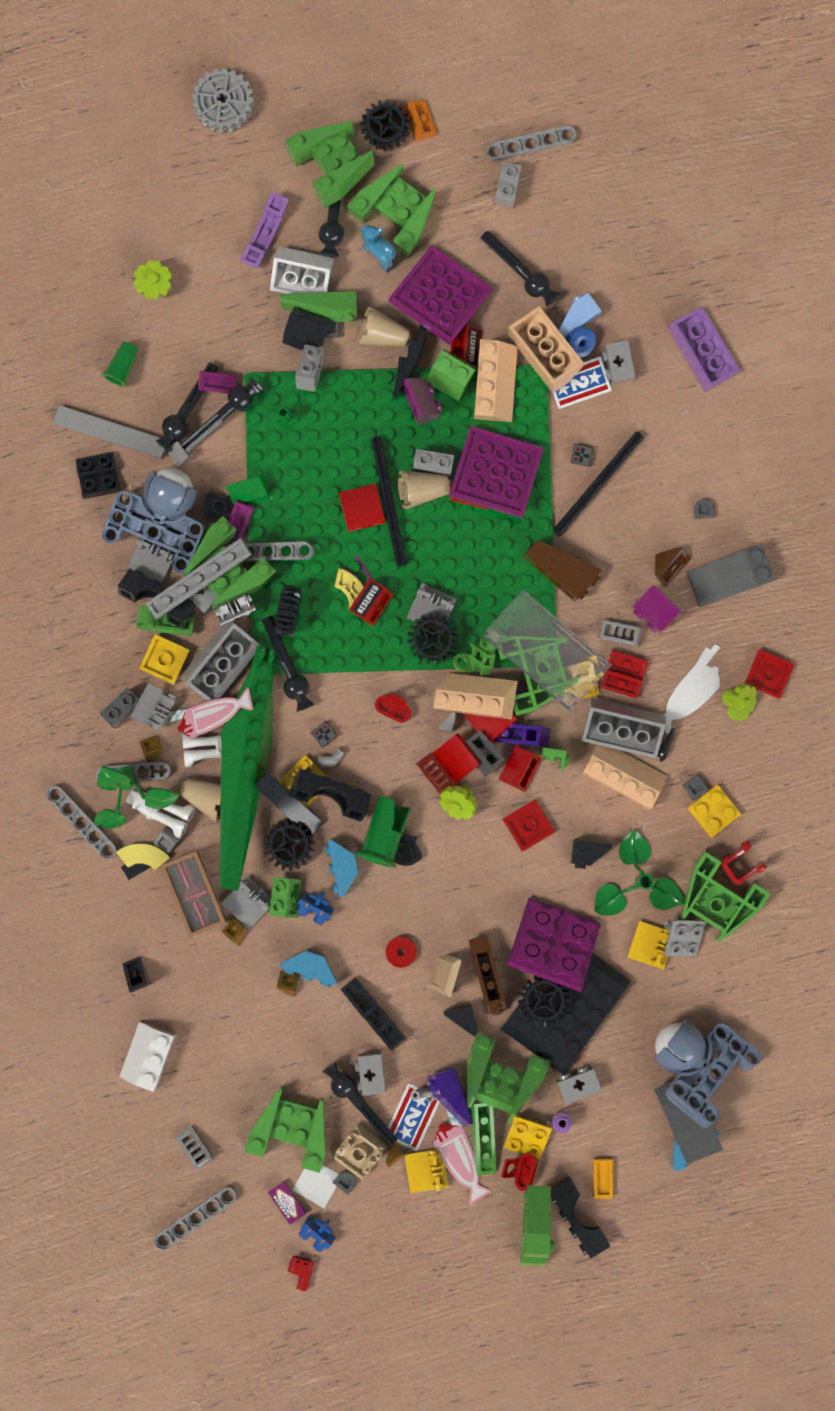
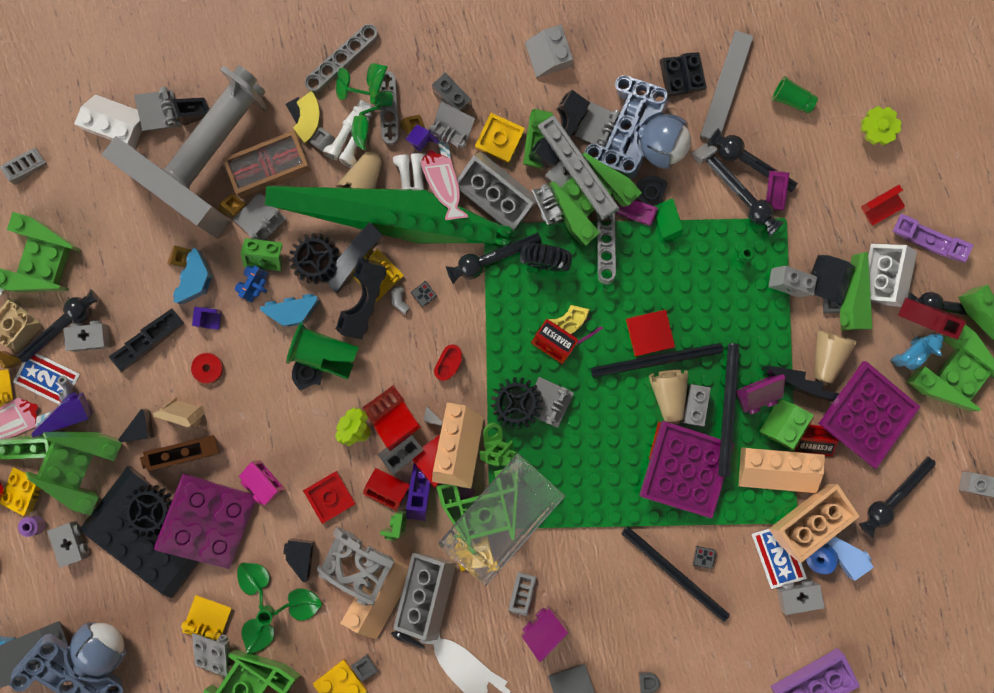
camera: 100 degrees right, 0 degrees up
reddish brown slope [522,540,602,601] -> none
red slope [600,649,648,699] -> none
reddish brown slope [655,547,690,587] -> none
none -> light grey piece [101,65,268,239]
none -> light grey hinge [134,87,181,131]
none -> dark purple panel [192,307,222,330]
none -> dark pink slope [239,460,285,506]
none -> light grey fence [317,526,394,606]
none -> dark purple panel [406,125,440,152]
none -> light grey slope [525,24,573,78]
none -> black axle [718,343,739,477]
none -> red panel [861,184,905,225]
none -> dark red slope [898,297,966,340]

